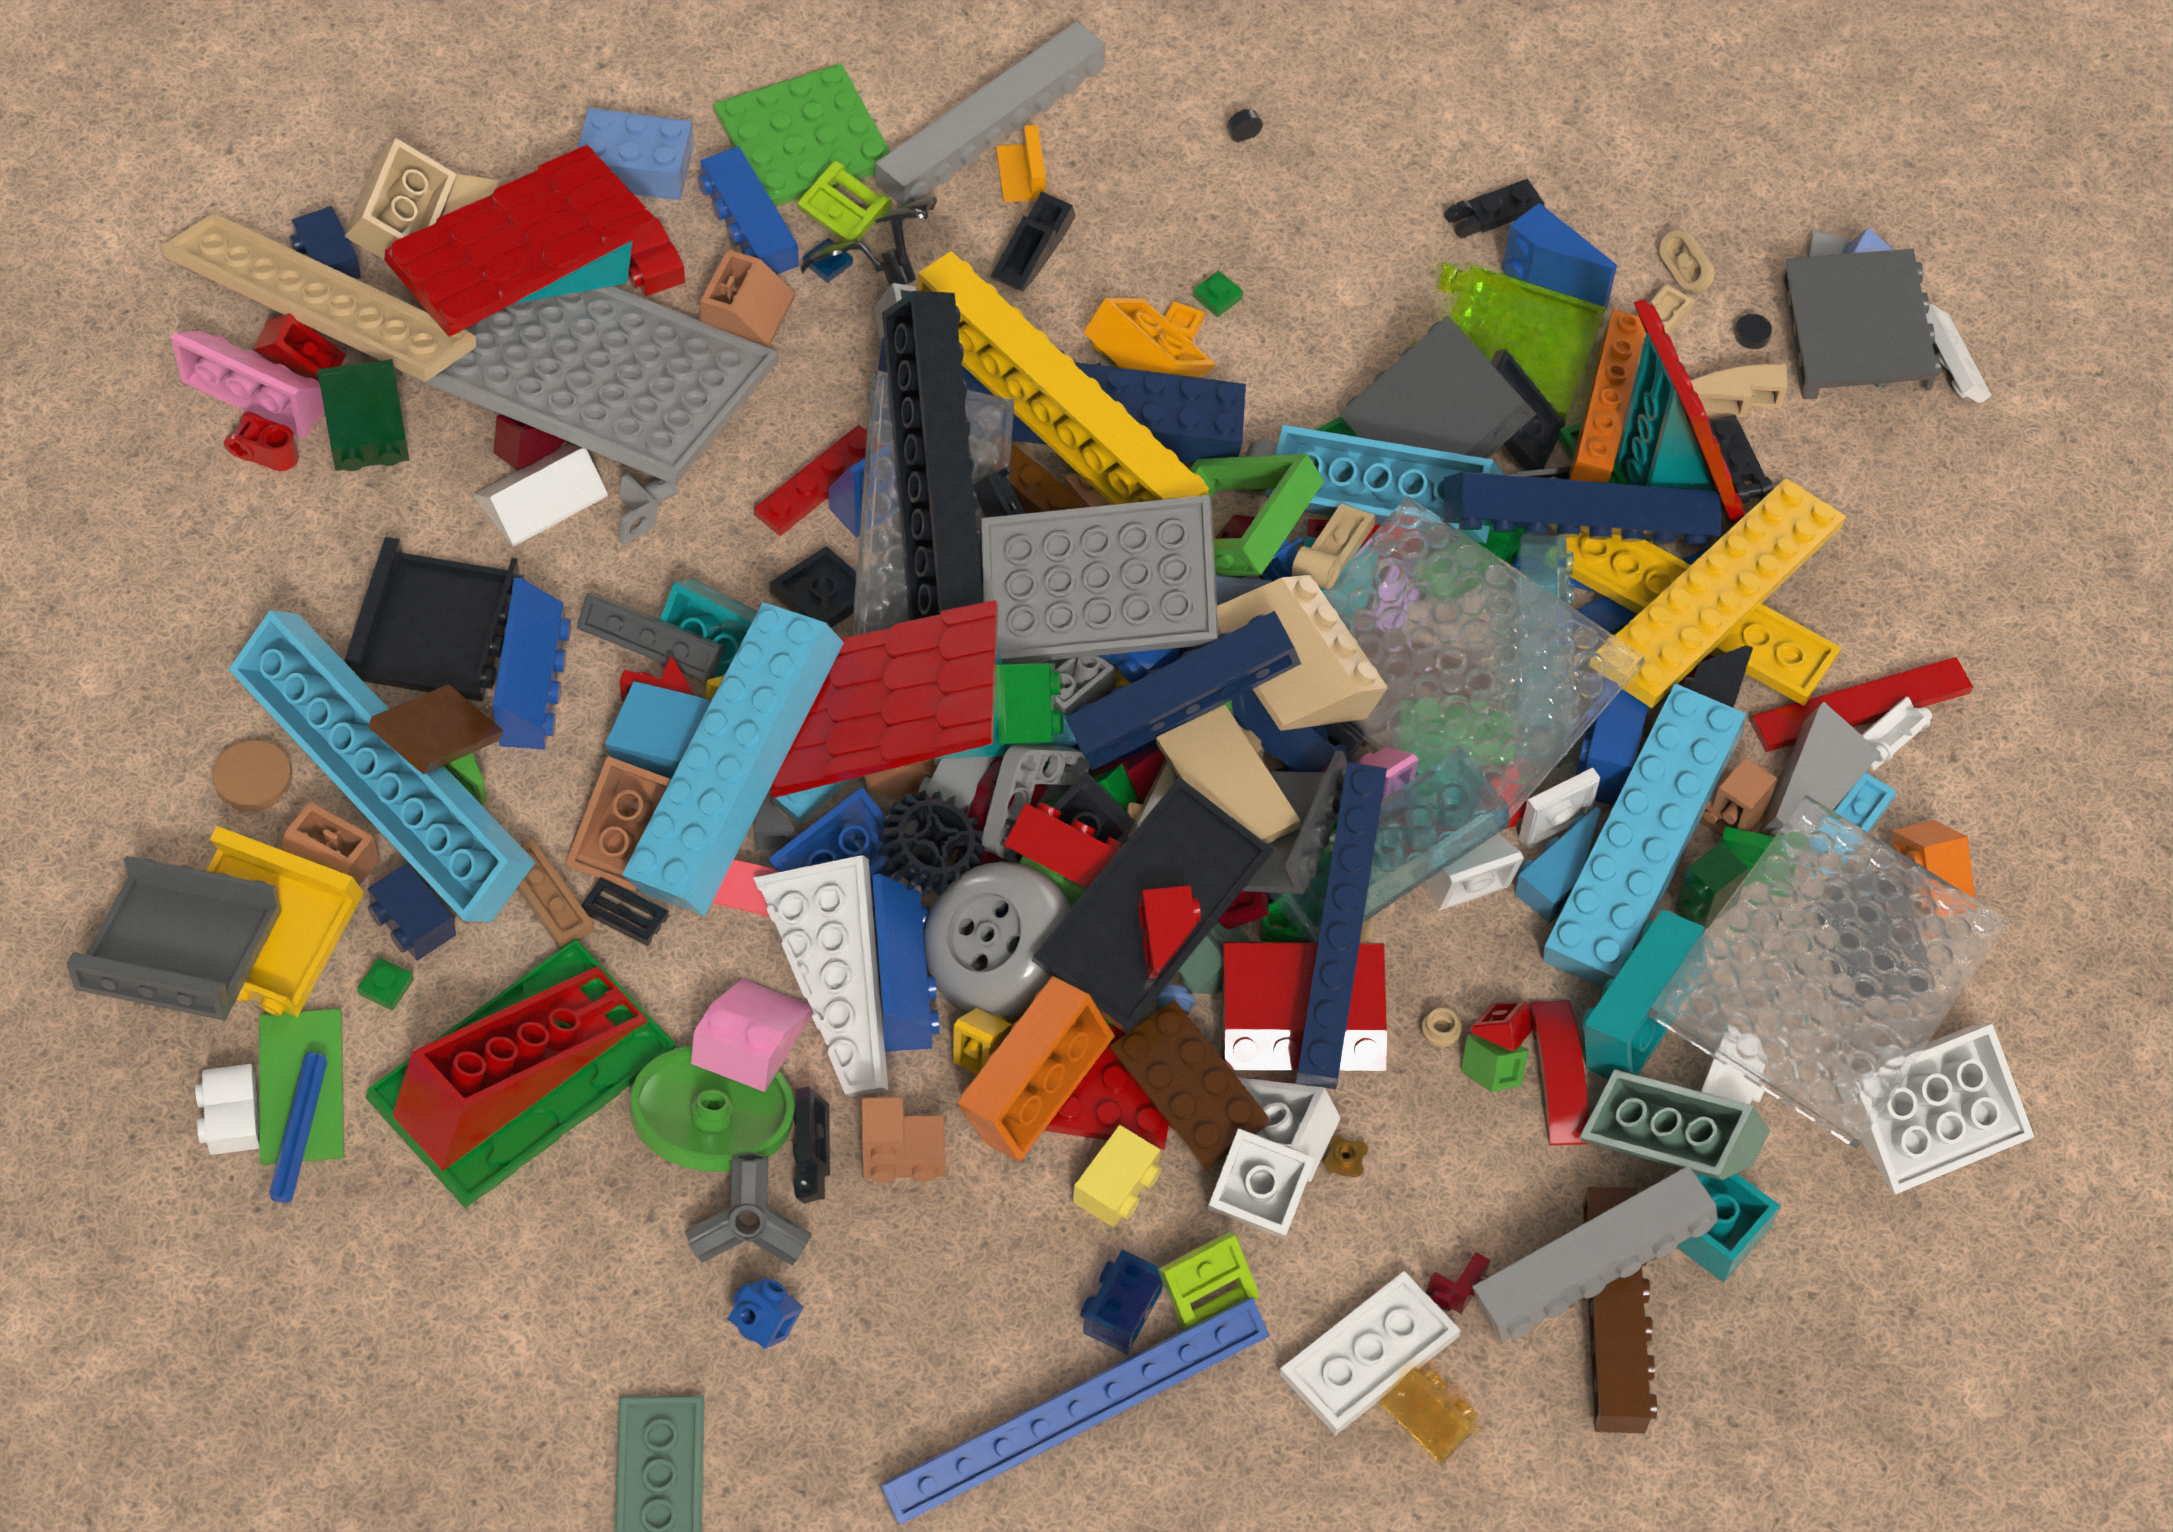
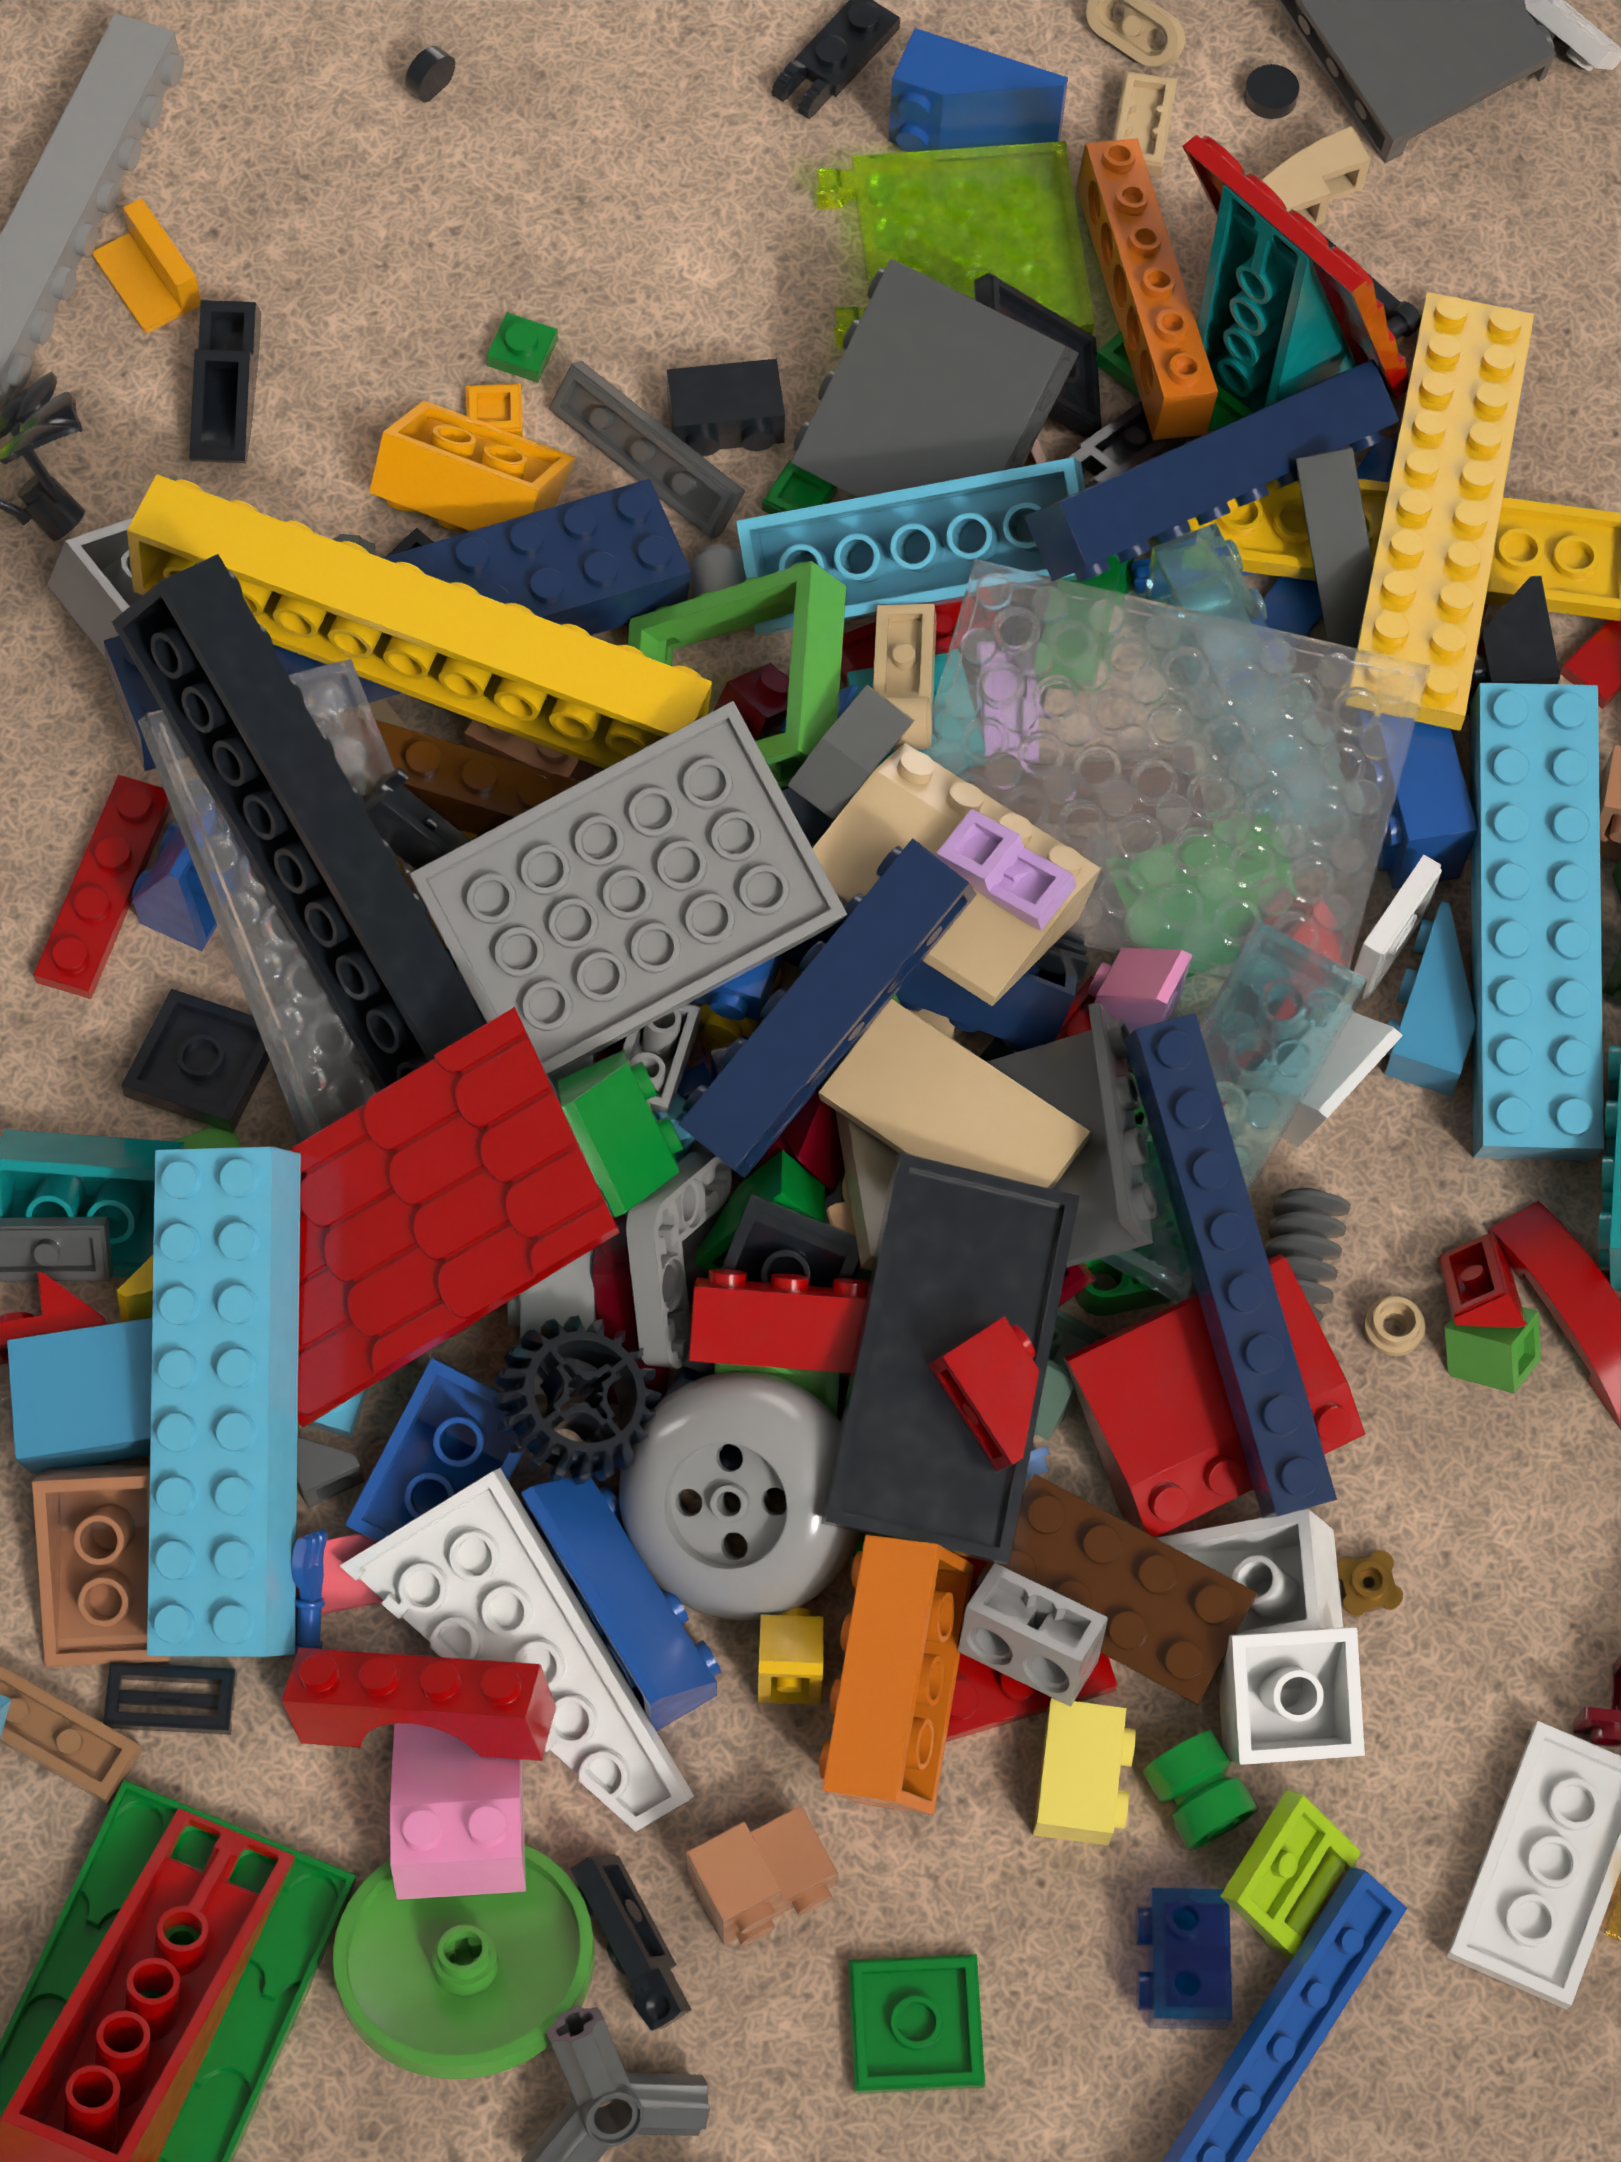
camera: 25 degrees left, 10 degrees up
none -> red arch [282,1648,556,1761]
none -> blue piece [291,1529,327,1655]
none -> dark grey tile [549,361,745,539]
none -> black brick [667,358,785,457]
none -> dark grey slope [787,685,915,820]
none -> green tile [848,1954,985,2094]
none -> lavender slope [936,809,1076,931]
none -> light grey brick [958,1563,1108,1707]
none -> green wheel [1142,1730,1259,1851]
none -> dark grey piece [1265,1188,1351,1321]
none -> dark grey tile [1294,447,1373,683]

